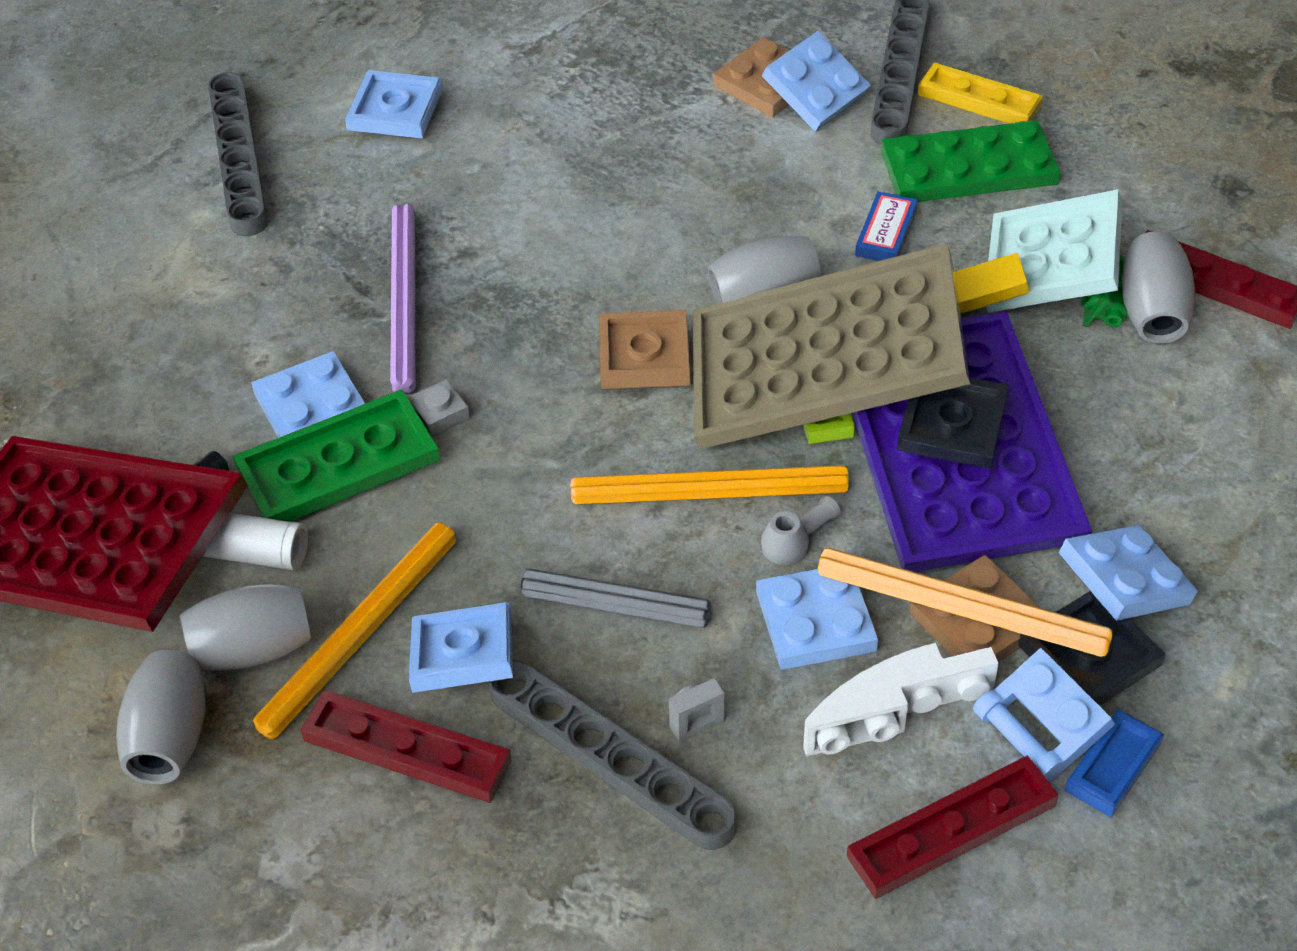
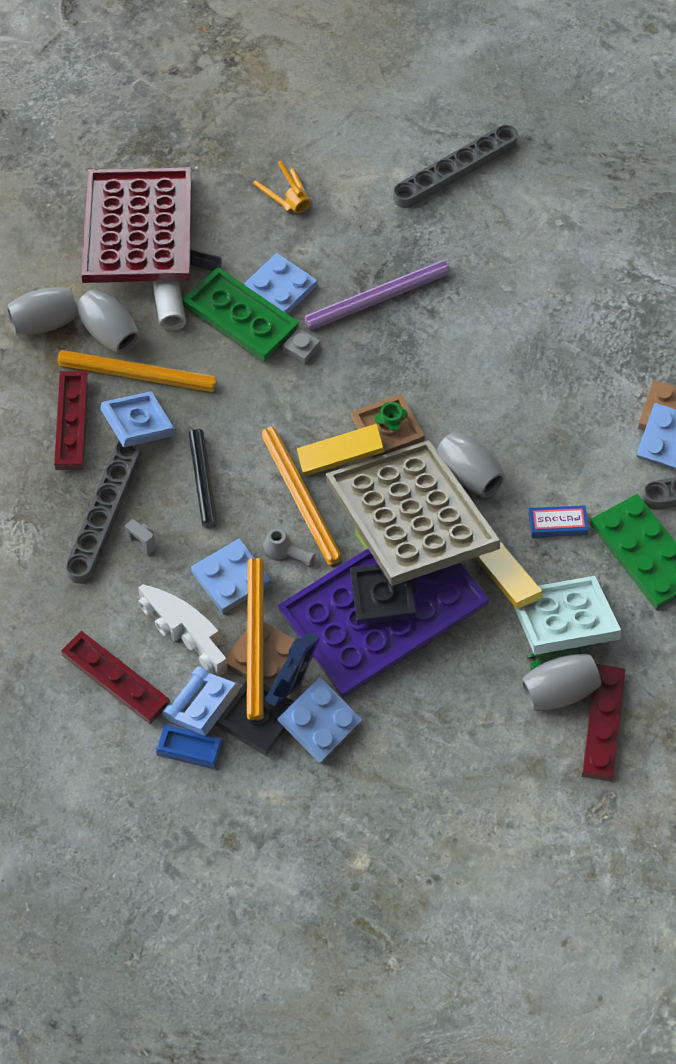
camera: 65 degrees right, 10 degrees up
light blue plate [345,70,443,139] -> none
none -> light orange plant [253,161,312,214]
none -> dark blue wing [265,632,320,707]
none -> yellow tile [297,424,385,476]
none -> green plate [375,402,408,431]

